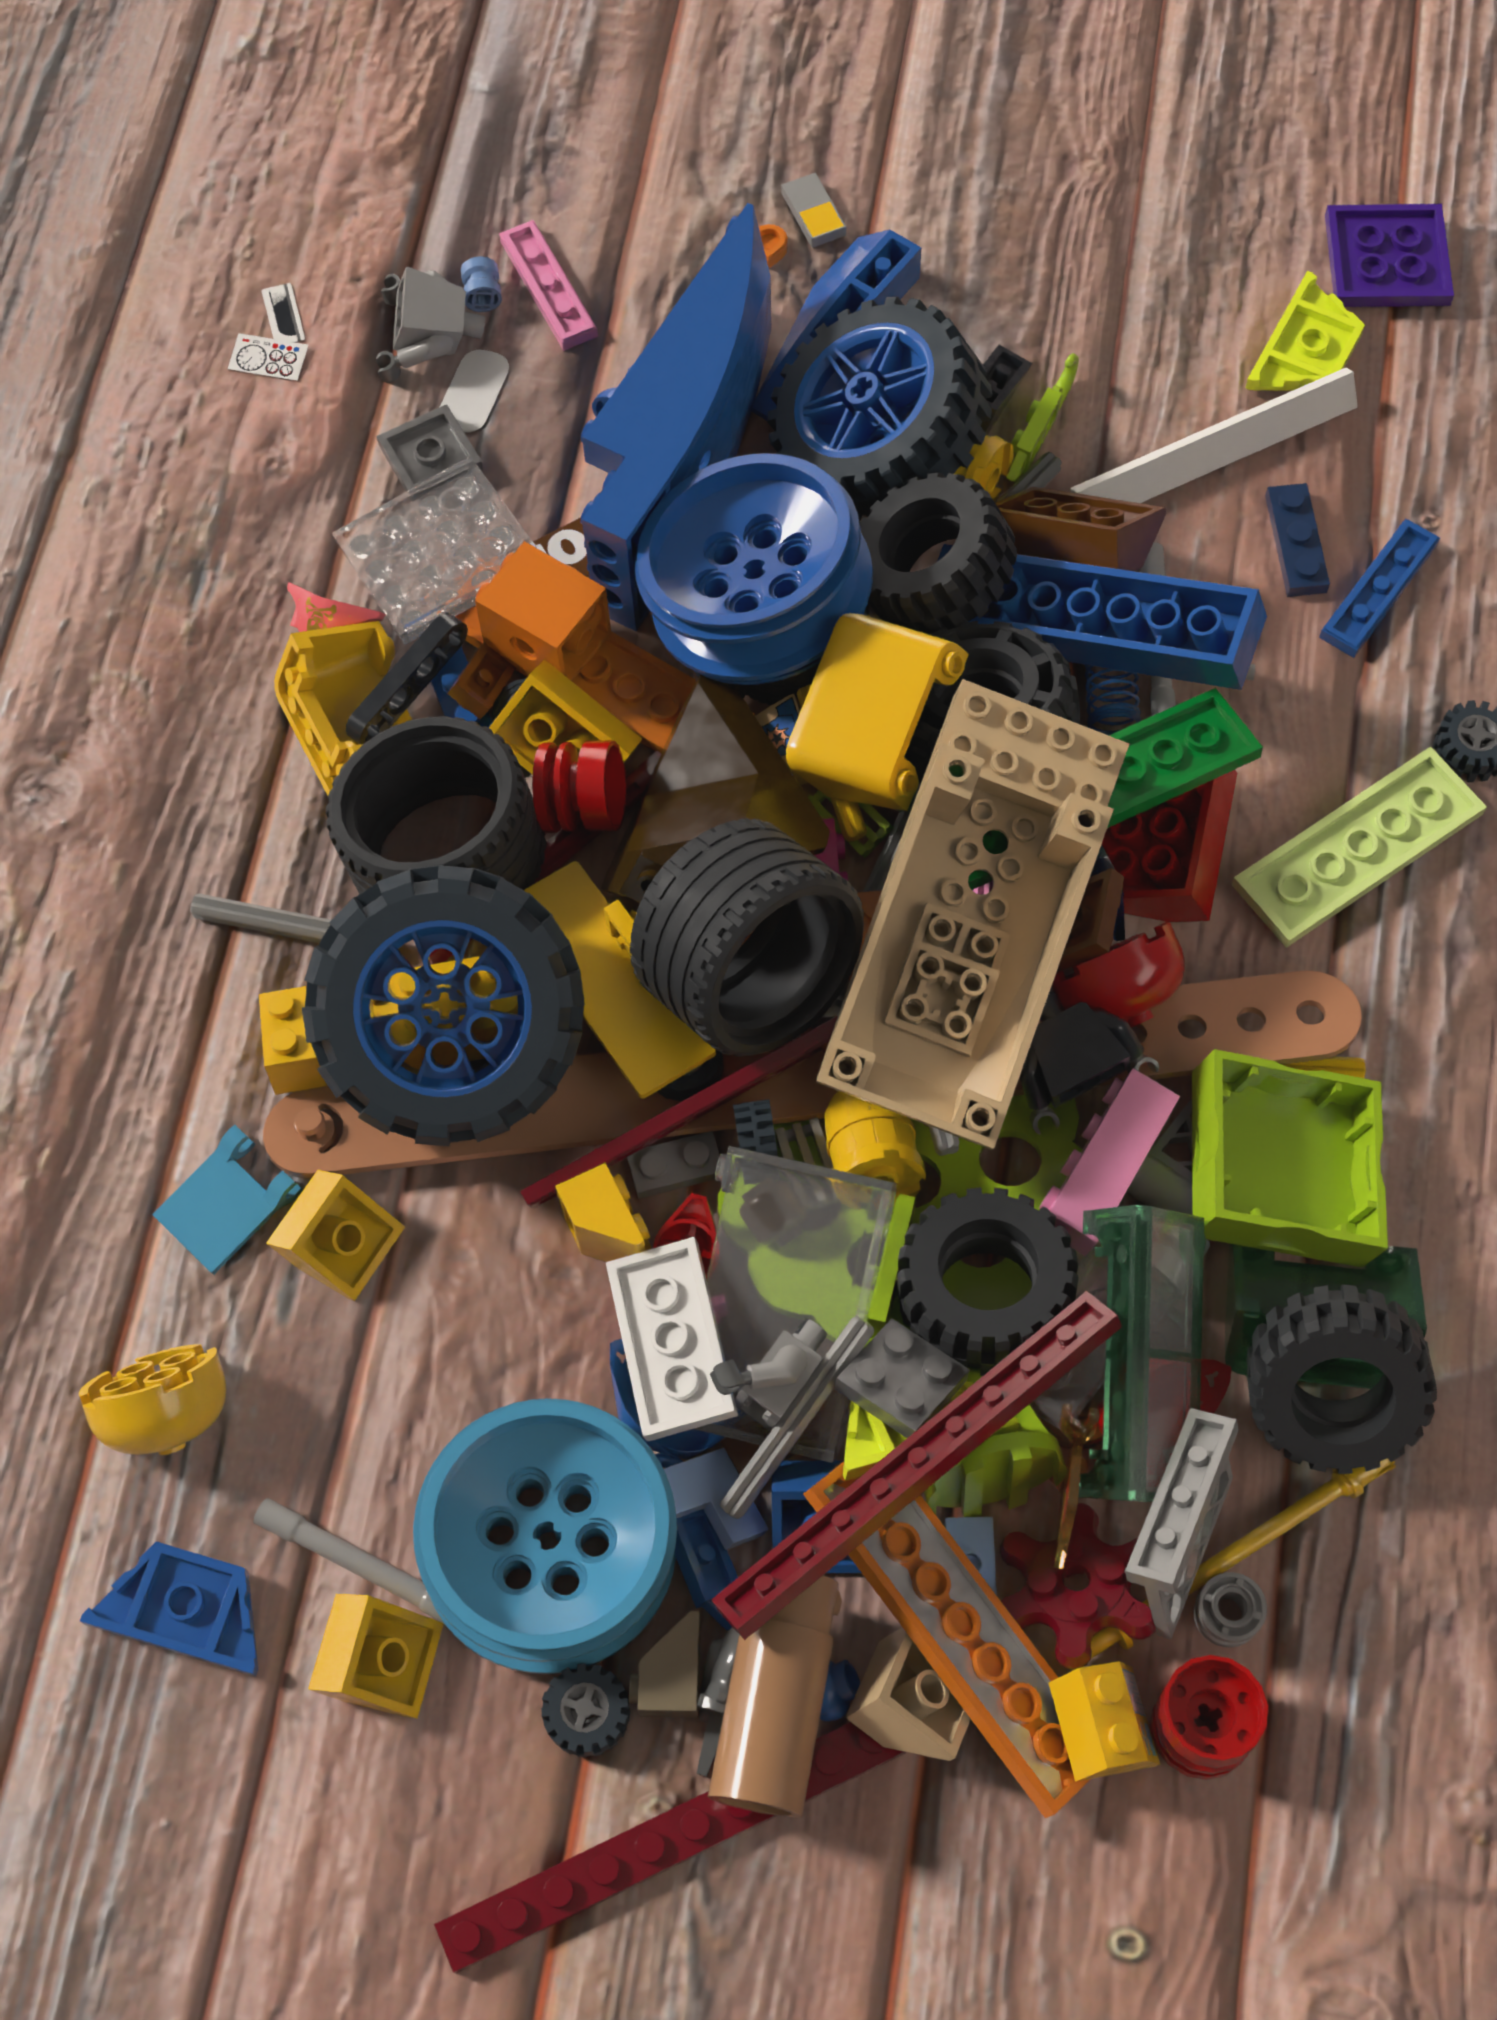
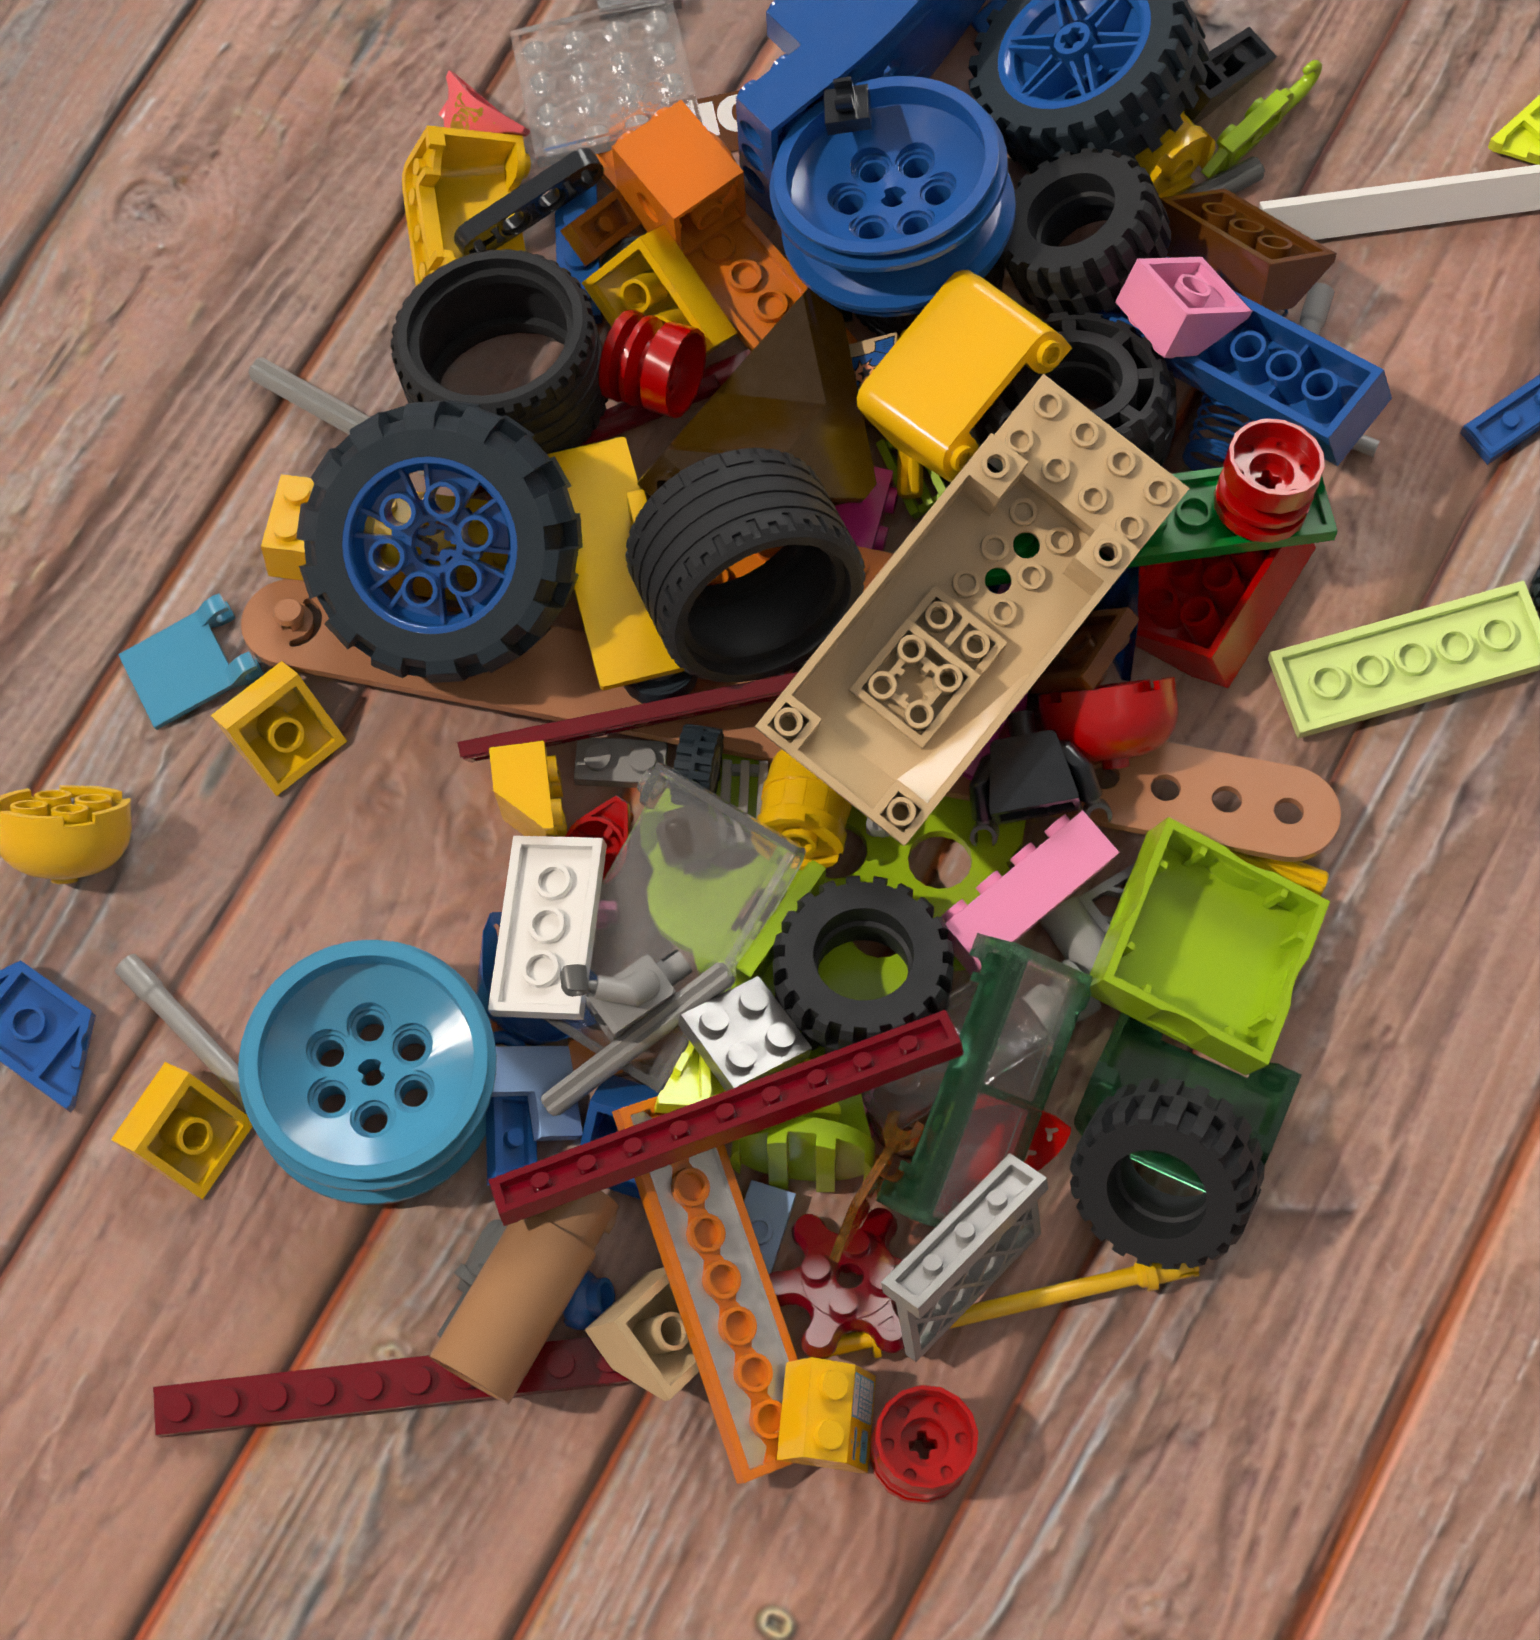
camera: 20 degrees right, 5 degrees up
black wheel [541,1663,631,1758] -> none
dark tan slope [629,1611,701,1718] -> none
light grey wheel [1193,1572,1267,1648] -> none
dark blue plate [1265,483,1330,597] -> none
none -> black tile [824,76,872,136]
none -> bright pink slope [1115,257,1252,358]
none -> red wheel [1214,418,1325,543]

